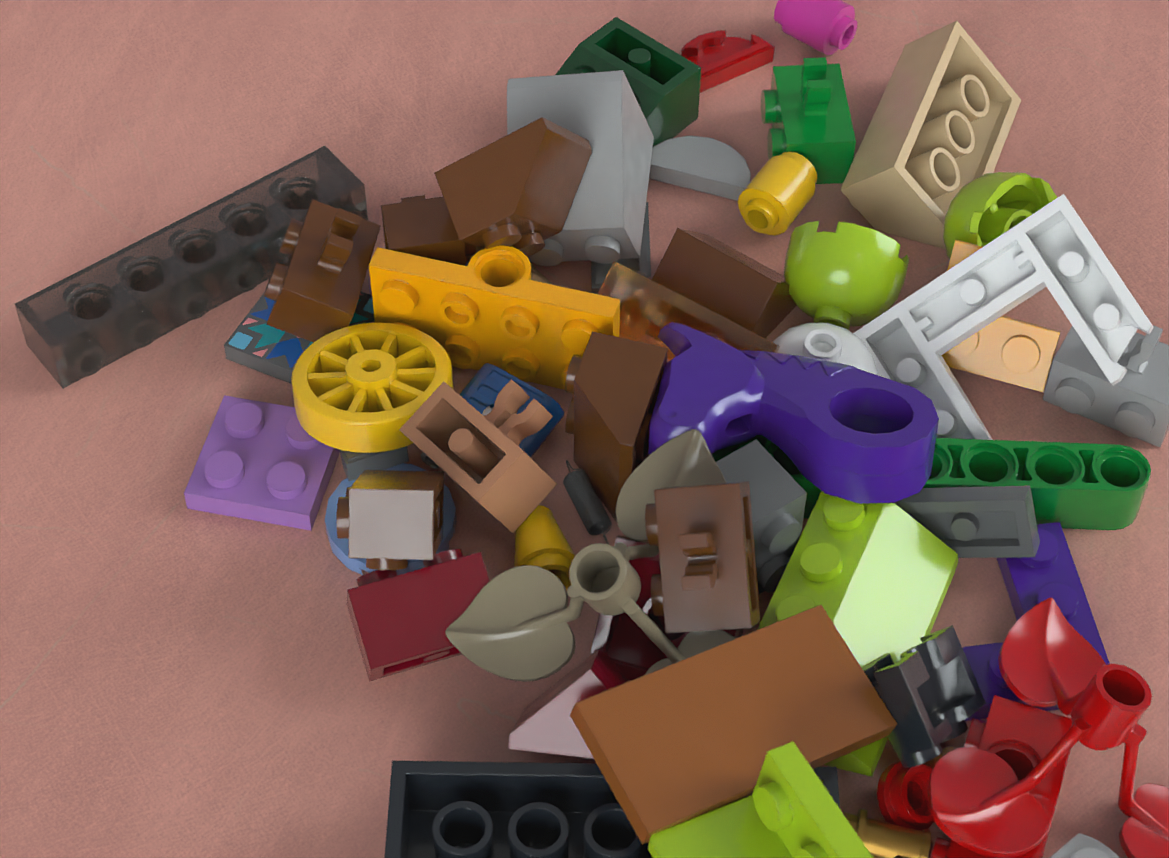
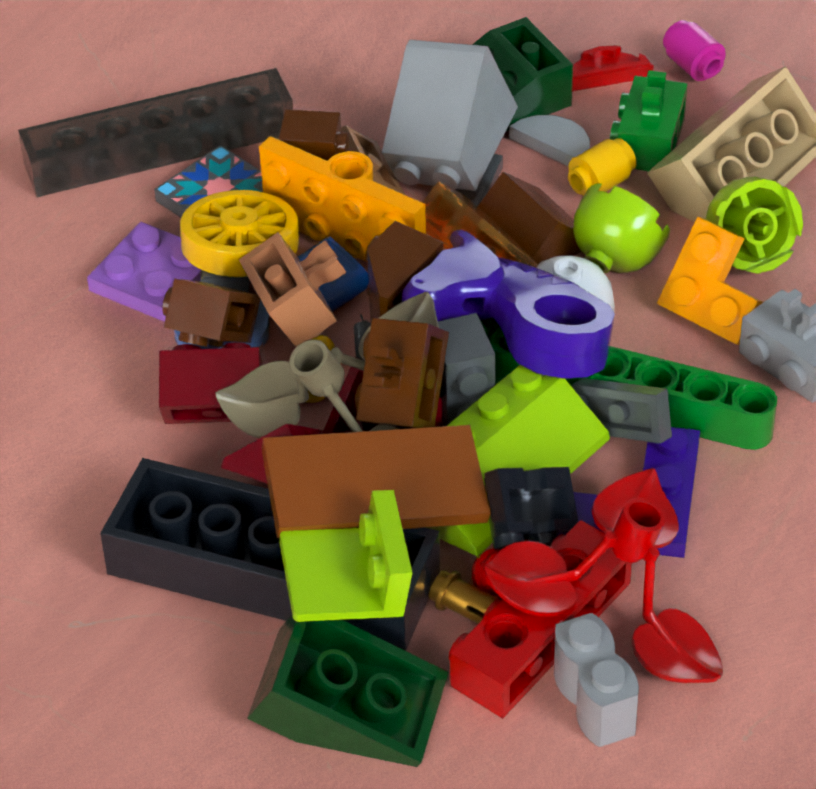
camera: 20 degrees right, 5 degrees down
reddish brown brick [263,199,381,342] -> none
reddish brown slope [434,117,592,257] -> none
white wedge [853,194,1154,440] -> none

